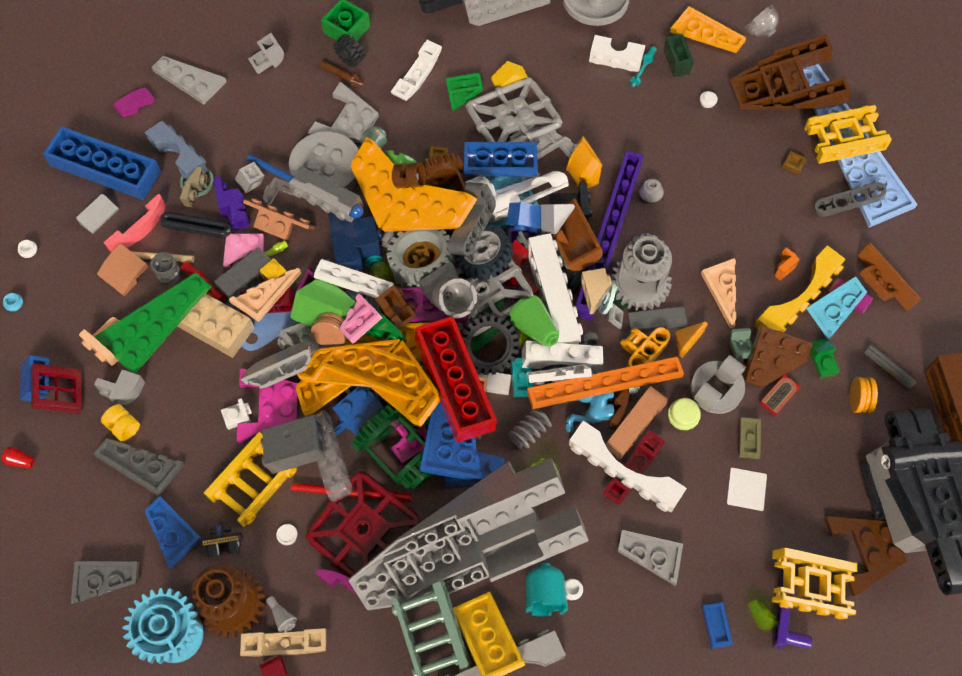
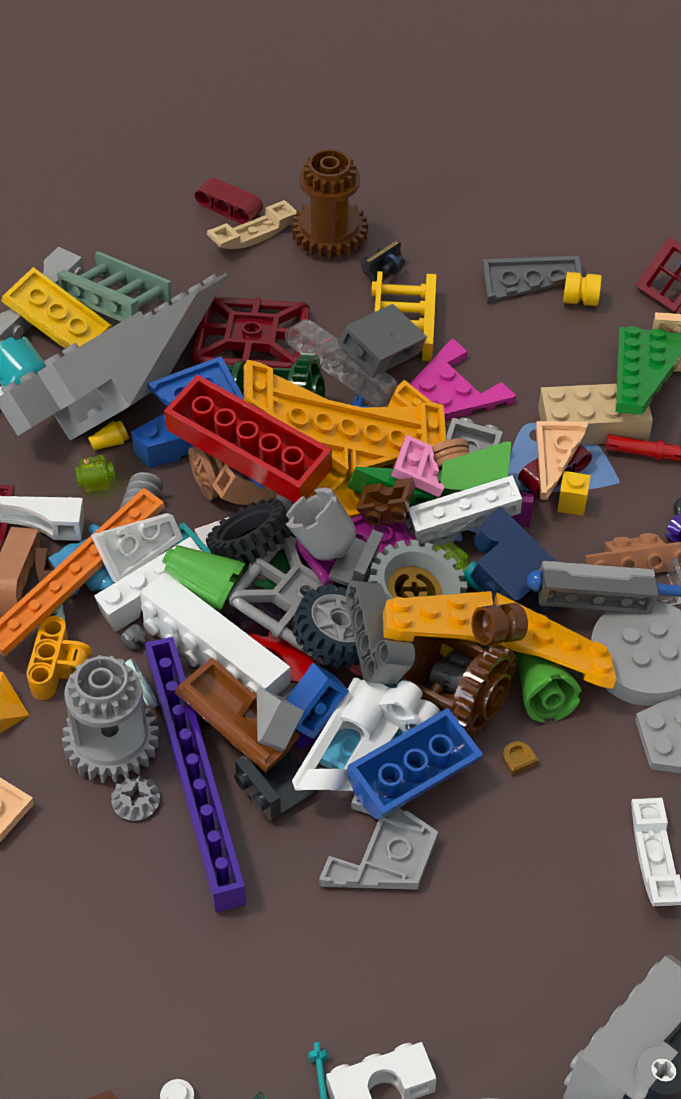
camera: 145 degrees right, 15 degrees down
red cone [1,447,35,469] -> none
dark grey wing [71,561,140,604] -> none
light grey brick [94,370,145,405] -> none
medium azure piece [122,588,204,664] -> none
blue wing [144,496,202,569] -> none
flat silver brick [214,247,271,302] -> none
white bracket [221,398,252,430] -> none
bright pink wing [223,234,264,268] -> none
light grey brick [241,342,311,388] -> none
lime piece [264,240,289,257] -> none
light grey cone [266,596,297,632] -> none
white piece [276,524,298,545] -> none
magenta slope [315,569,356,595] -> none
sand green head [360,126,387,148] -> none
green wing [446,73,483,111] -> none
light grey plate [466,77,563,142] -> none
yellow slope [491,61,528,88] -> none
light orange slope [566,136,602,189] -> none
tan slope [581,268,611,314] -> none
dark grey tile [627,307,688,332] -> none
light grey cone [639,179,664,203] -> none

